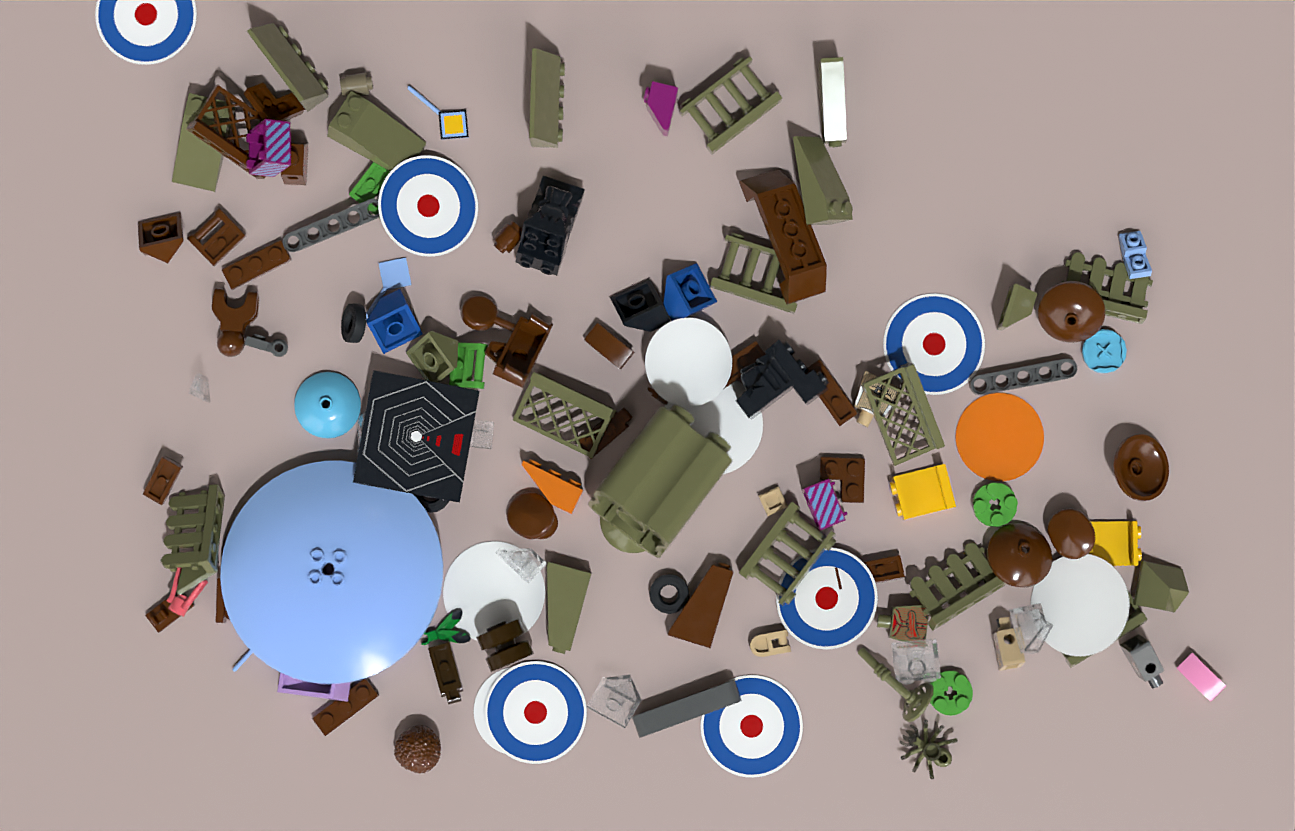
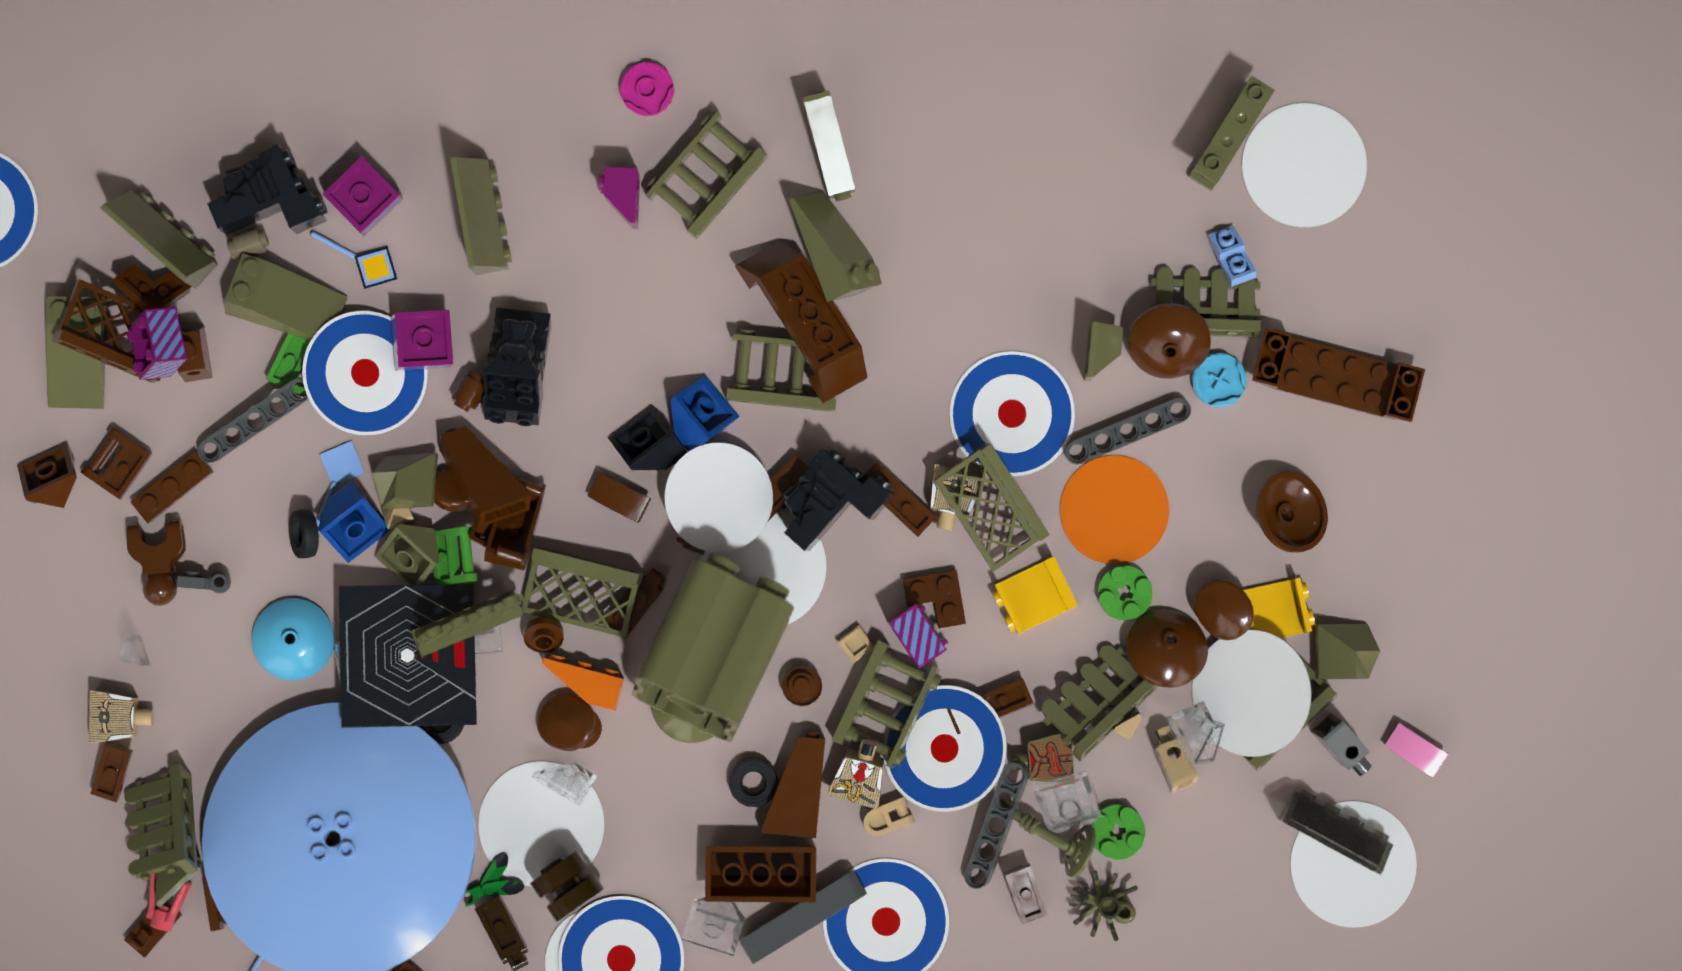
camera: 10 degrees left, 0 degrees up
olive slope [547,562,592,654] -> none
none -> torso [89,691,154,743]
none -> black brick [207,144,328,235]
none -> magenta container [323,156,403,236]
none -> olive slope [372,453,438,509]
none -> tan slope [382,508,414,530]
none -> magenta container [391,310,453,371]
none -> olive fence [410,590,525,657]
none -> reddish brown slope [439,426,531,527]
none -> reddish brown plate [523,617,564,653]
none -> dark pink tile [620,61,674,117]
none -> reddish brown slope [705,846,817,903]
none -> reddish brown plate [782,666,822,706]
none -> torso [827,739,884,809]
none -> dark grey beam [964,761,1029,889]
none -> plate [1004,863,1048,924]
none -> tan slope [1114,714,1142,740]
none -> olive fence [1188,76,1275,191]
none -> white sticker [1242,103,1367,227]
none -> reddish brown slope [1252,328,1425,422]
none -> clear smoke slope [1278,789,1393,875]
none -> white sticker [1290,801,1417,928]

